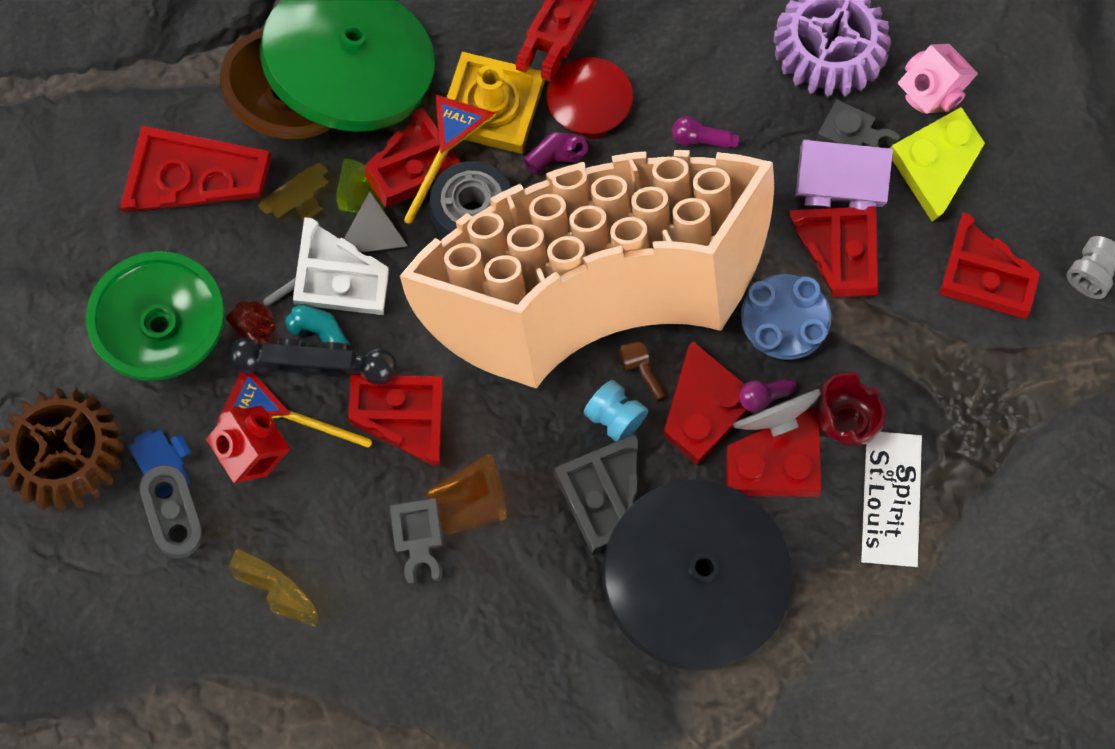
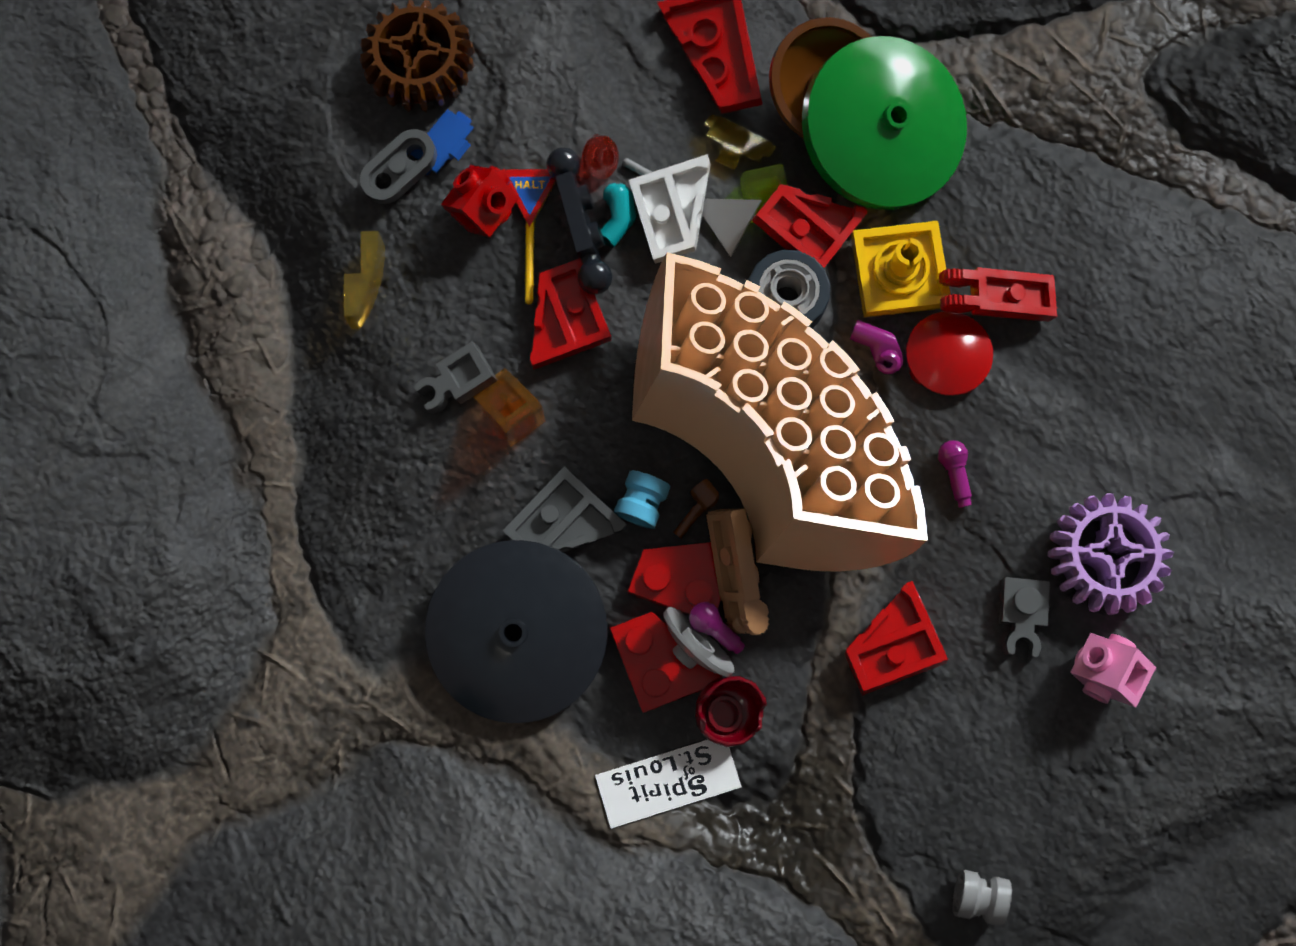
camera: 65 degrees right, 10 degrees up
green dish [86,251,224,381] -> none
piece [404,95,496,224] -> none
medium blue dish [741,274,831,360] -> none
lavender brick [795,140,893,210] -> none
neon yellow wing [889,107,985,222] -> none
red wing [939,213,1040,319] -> none
none -> medium nougat hinge [706,508,769,635]

